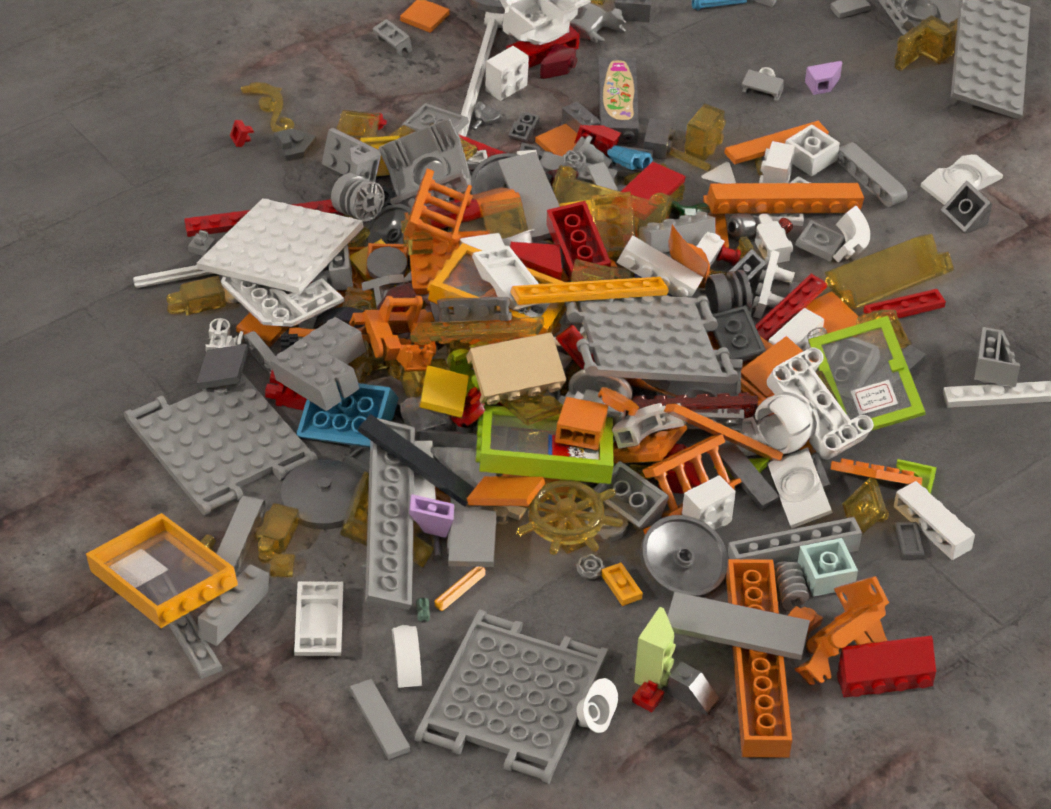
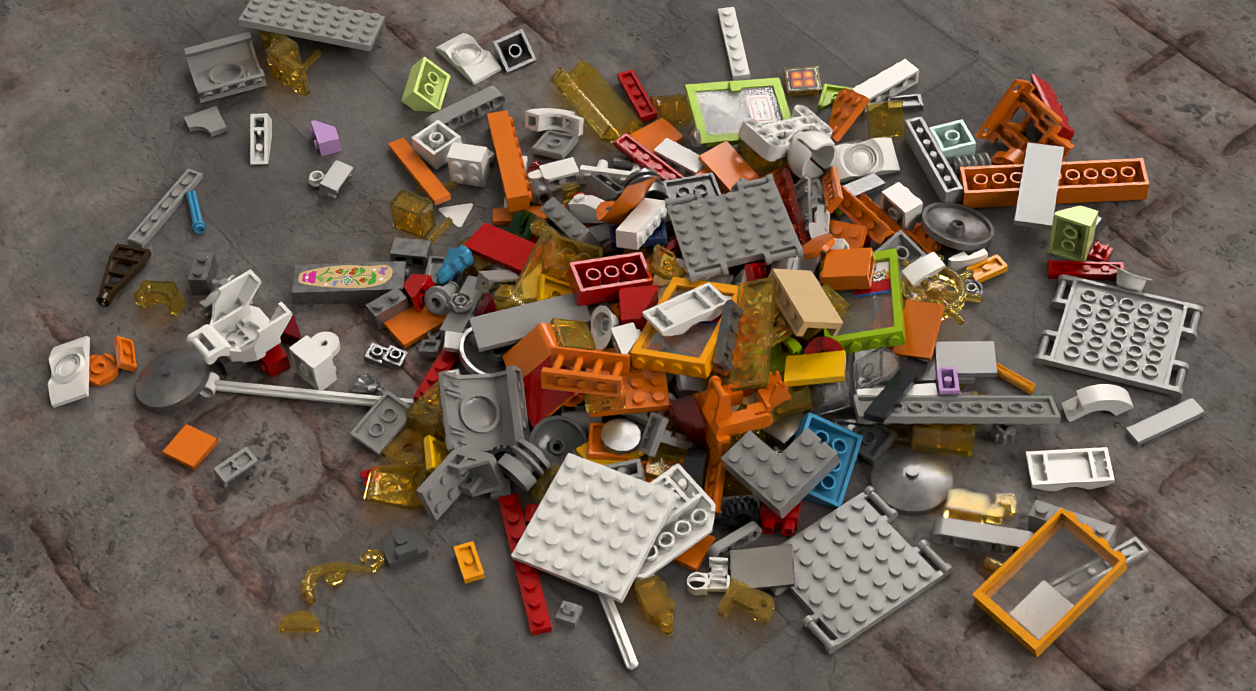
camera: 85 degrees left, 5 degrees up
red tile [230,120,254,147] -> none
light orange tile [510,277,669,305] -> none
light grey wedge [974,327,1020,387] -> none
none -> white slope [250,113,272,165]
none -> clear yellow tile [278,610,321,632]
none -> clear yellow piece [293,49,322,79]
none -> white piece [311,332,340,357]
none -> yellowish green slope [401,57,450,112]
none -> light orange plate [454,541,485,584]
none -> clear yellow piece [717,578,775,626]
none -> tile [784,66,822,97]
none -> white slope [902,252,946,287]
none -> white slope [947,249,988,274]
none -> red tile [1047,260,1125,280]

